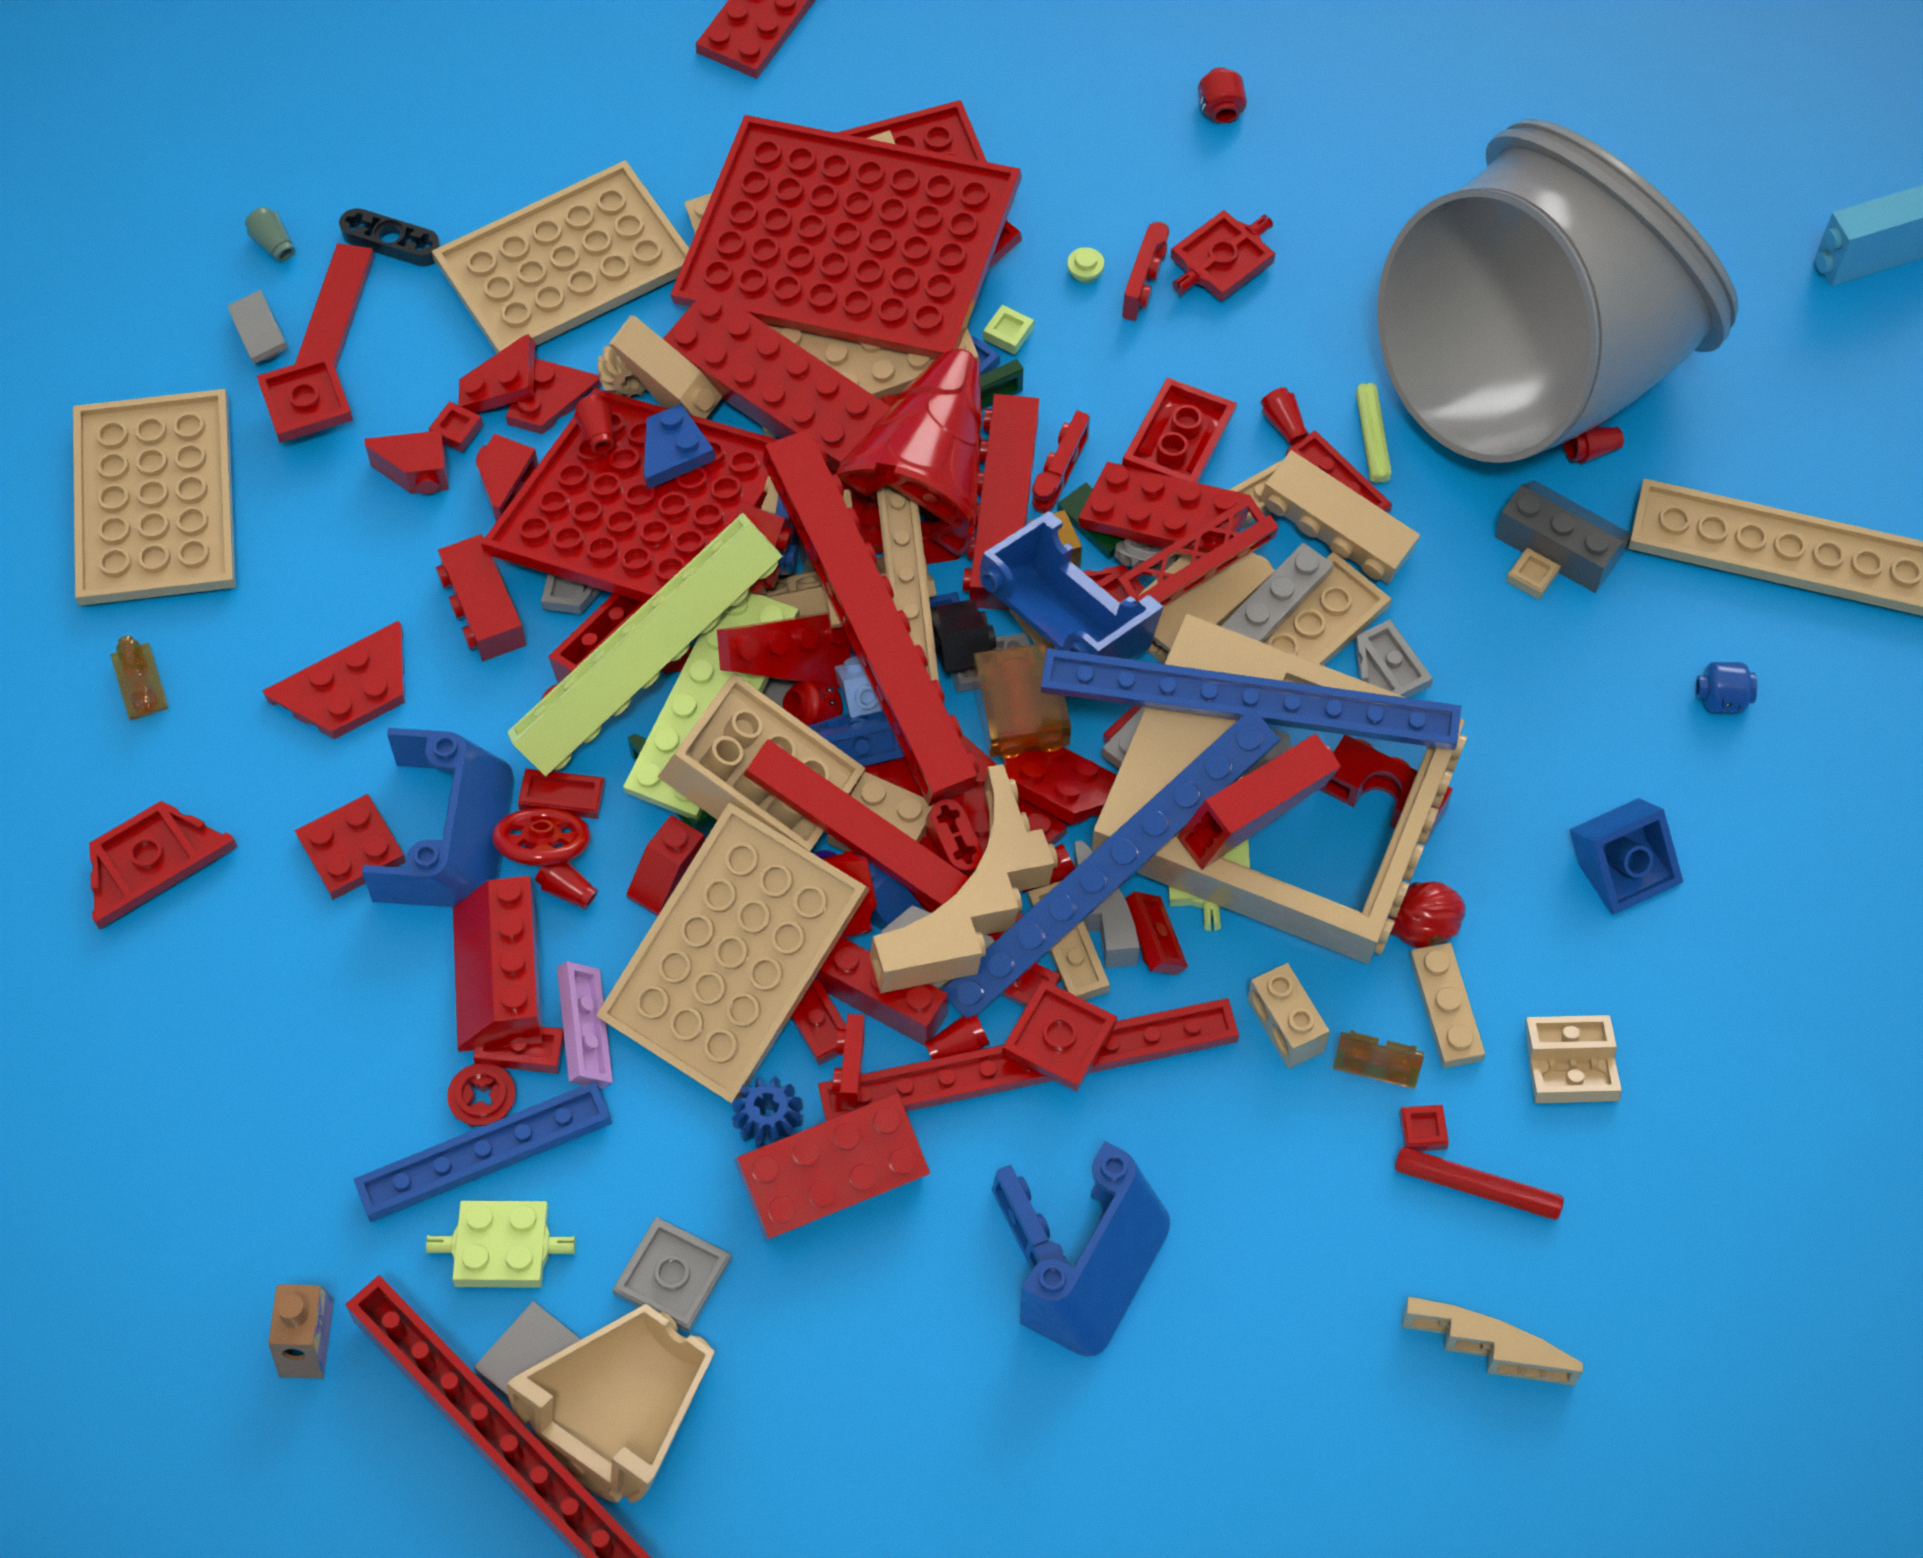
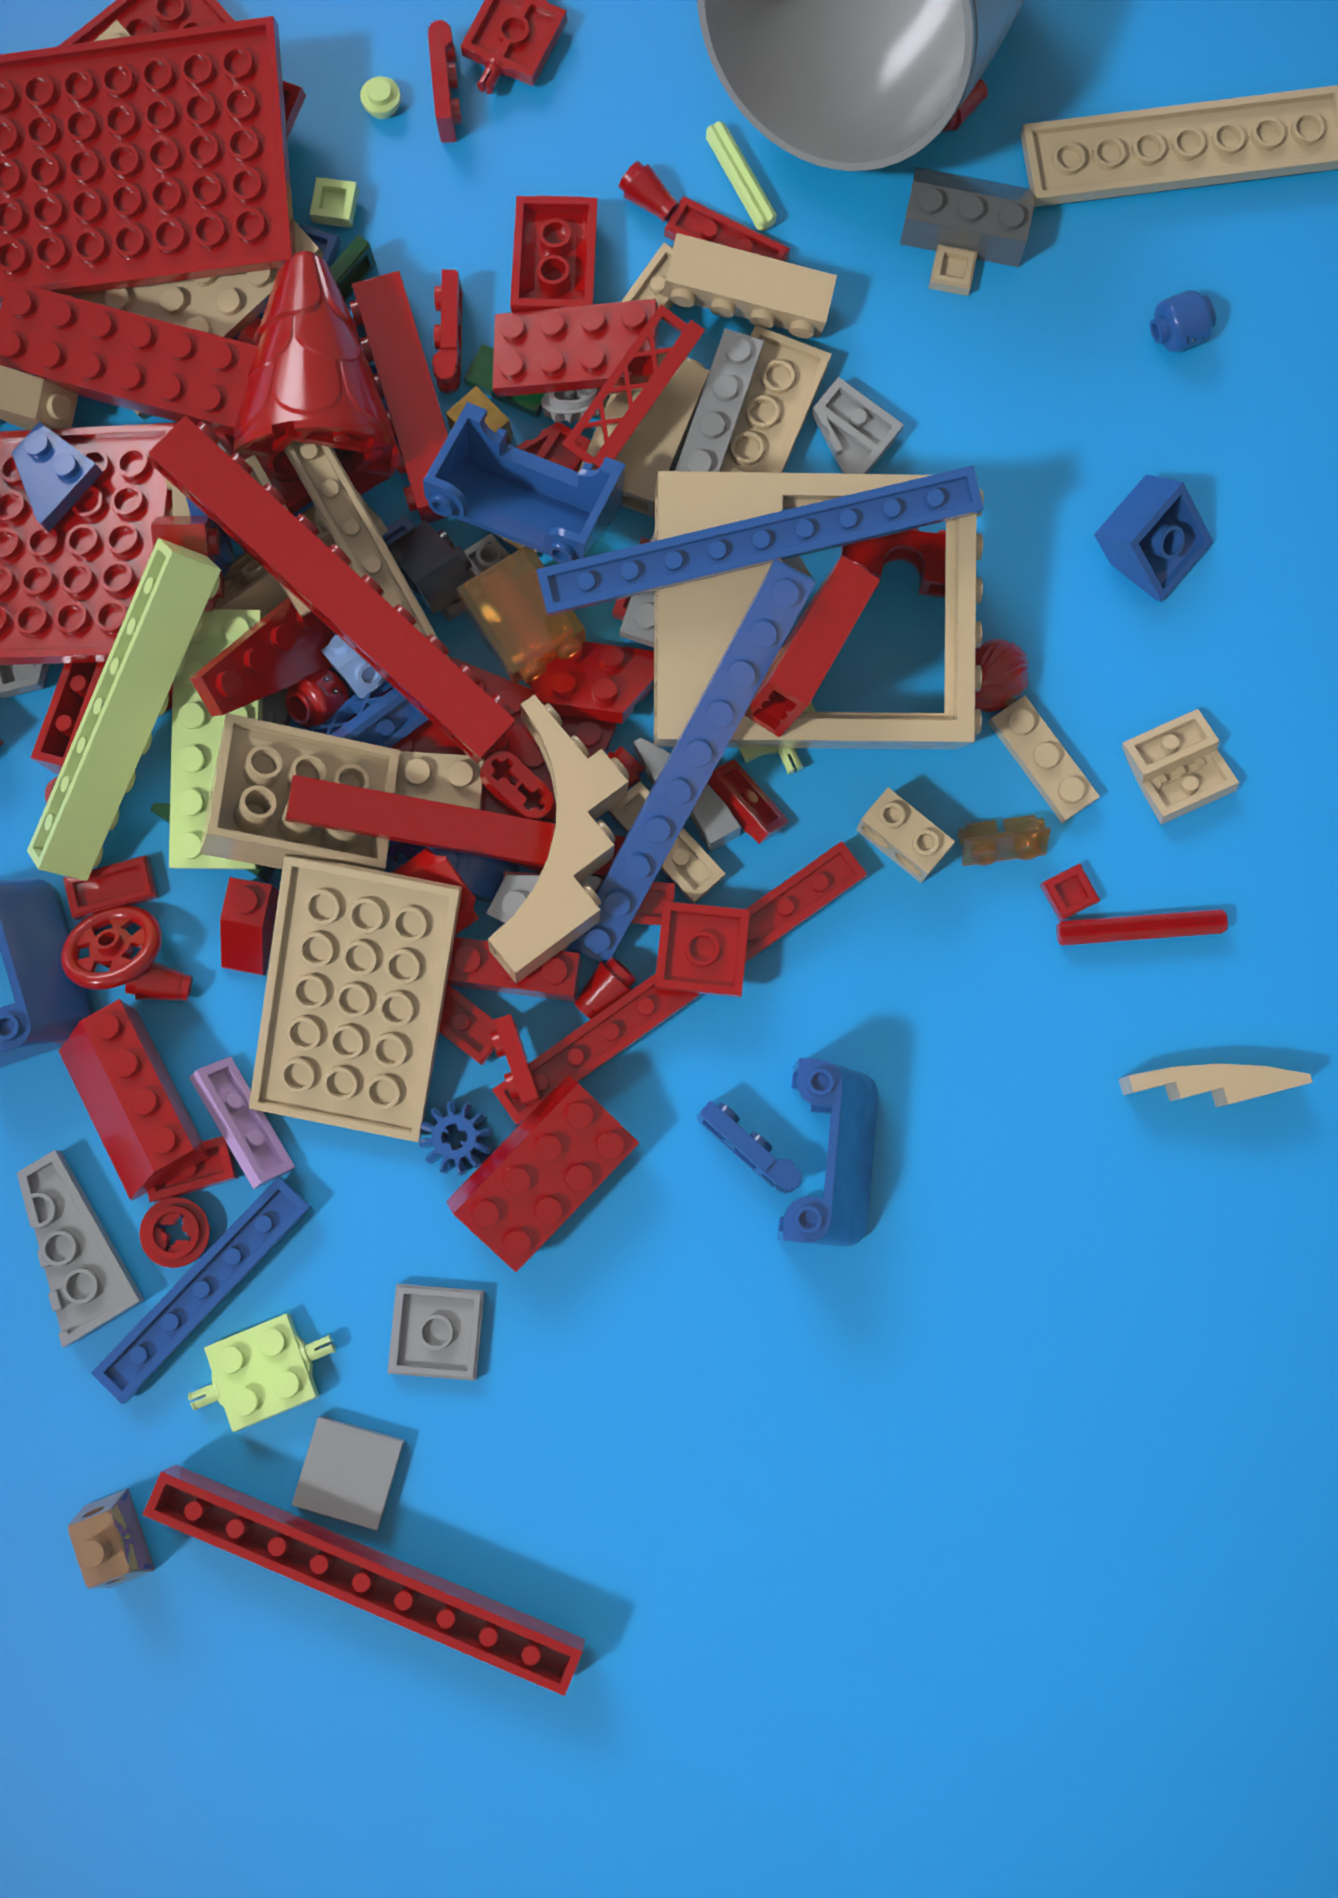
camera: 20 degrees left, 20 degrees up
tan cone [507,1304,715,1503] -> none
none -> light grey wing [17,1150,145,1348]

